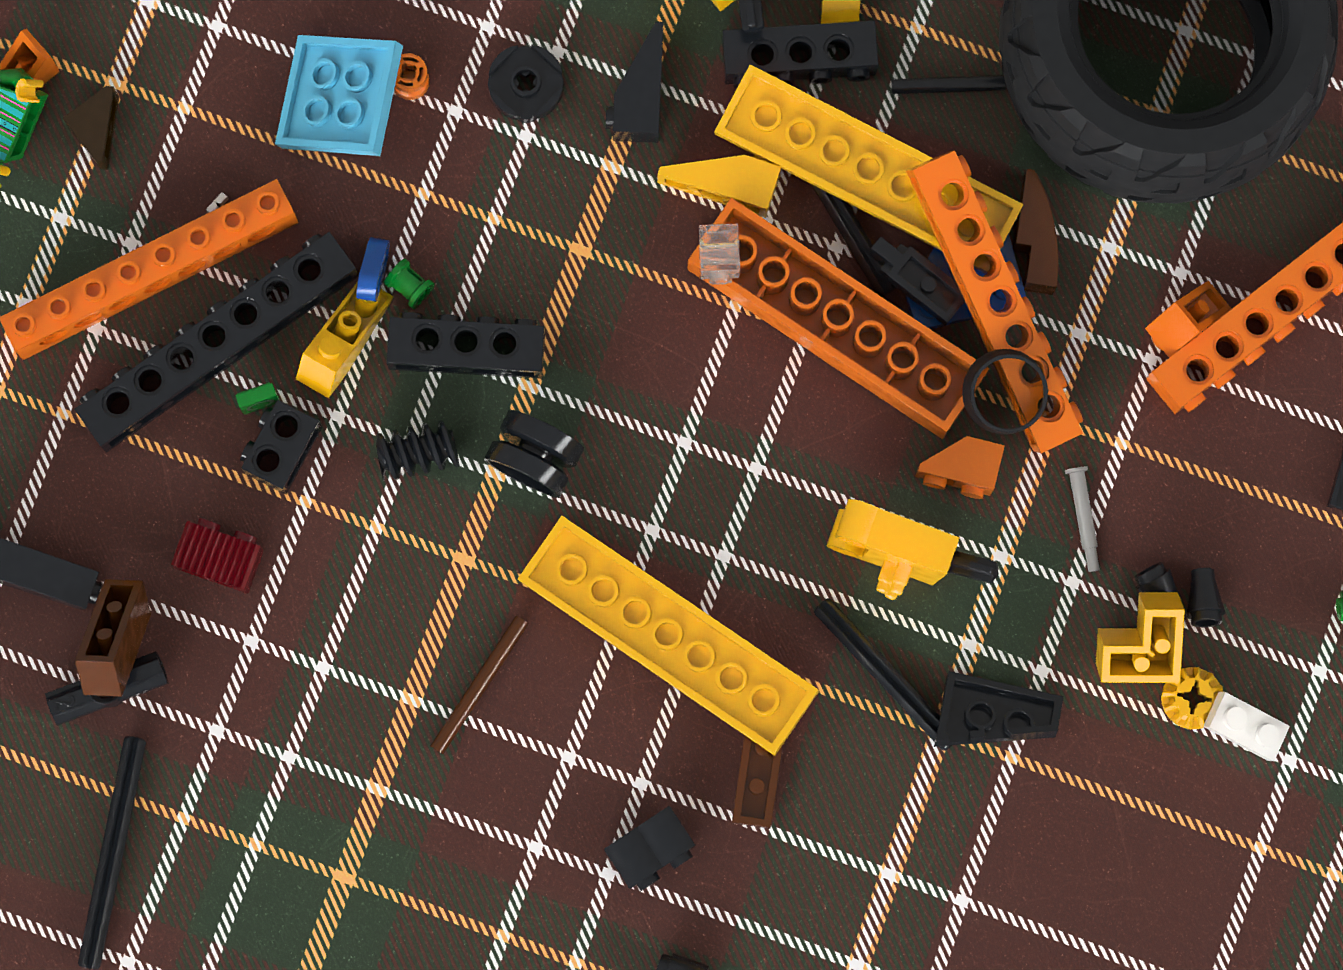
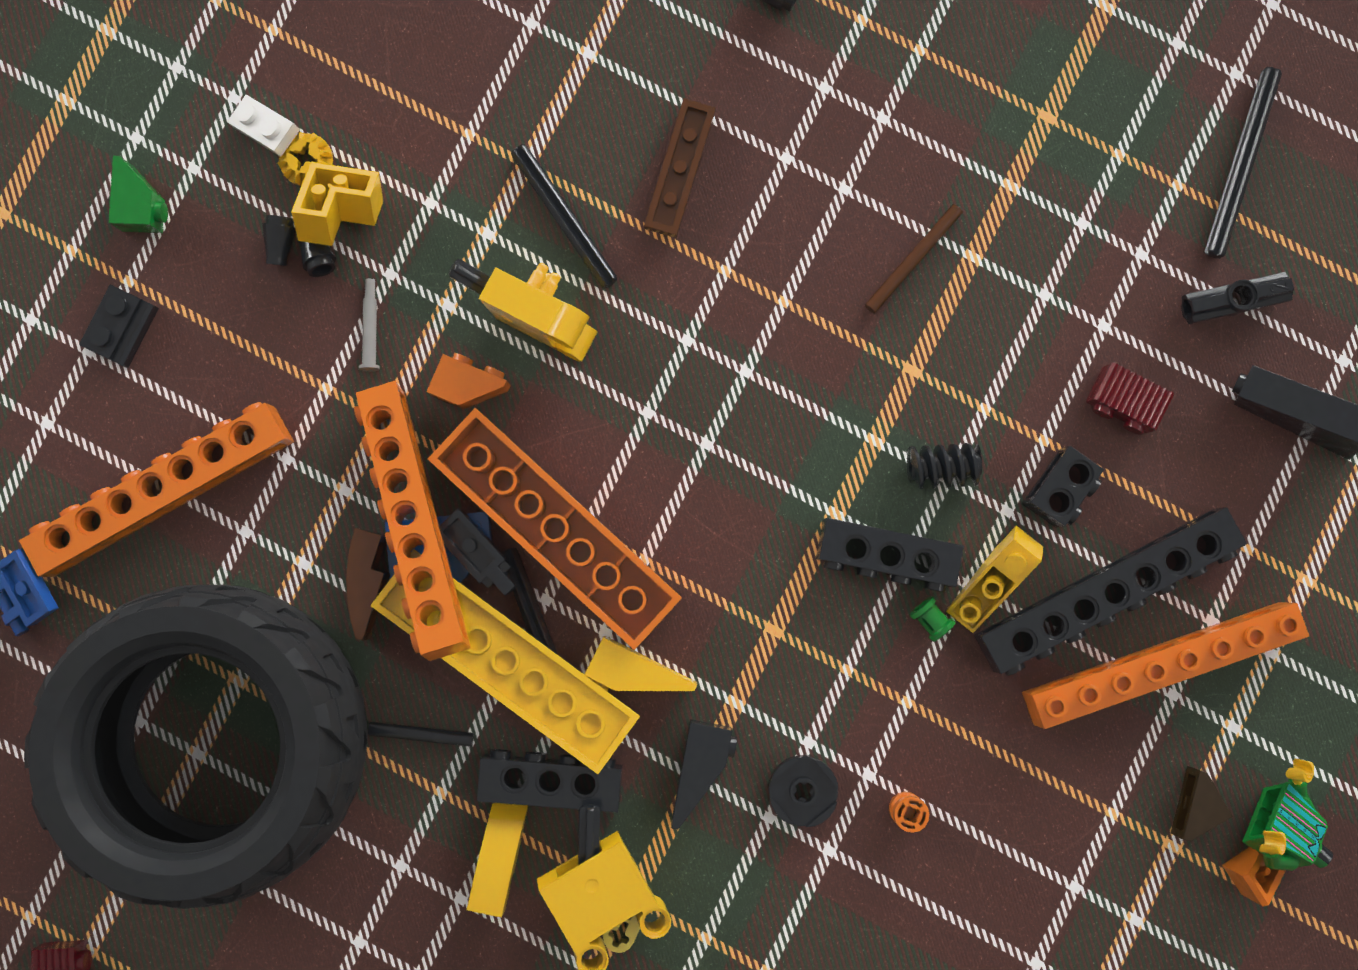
camera: 170 degrees left, 5 degrees up
reddish brown brick [75,579,151,697] -> none
white piece [206,192,228,213] -> none
green tile [236,382,280,415] -> none
medium azure plate [275,35,403,156] -> none
blue beam [356,237,390,302] -> none
black wheel [484,410,584,498] -> none
yellow plate [518,516,819,756] -> none
black brick [604,805,696,891] -> none
clear brick [698,224,740,285] -> none
black wing [934,671,1064,747] -> none
black tyre [962,349,1048,434] -> none
orange slope [1145,280,1232,358] -> none

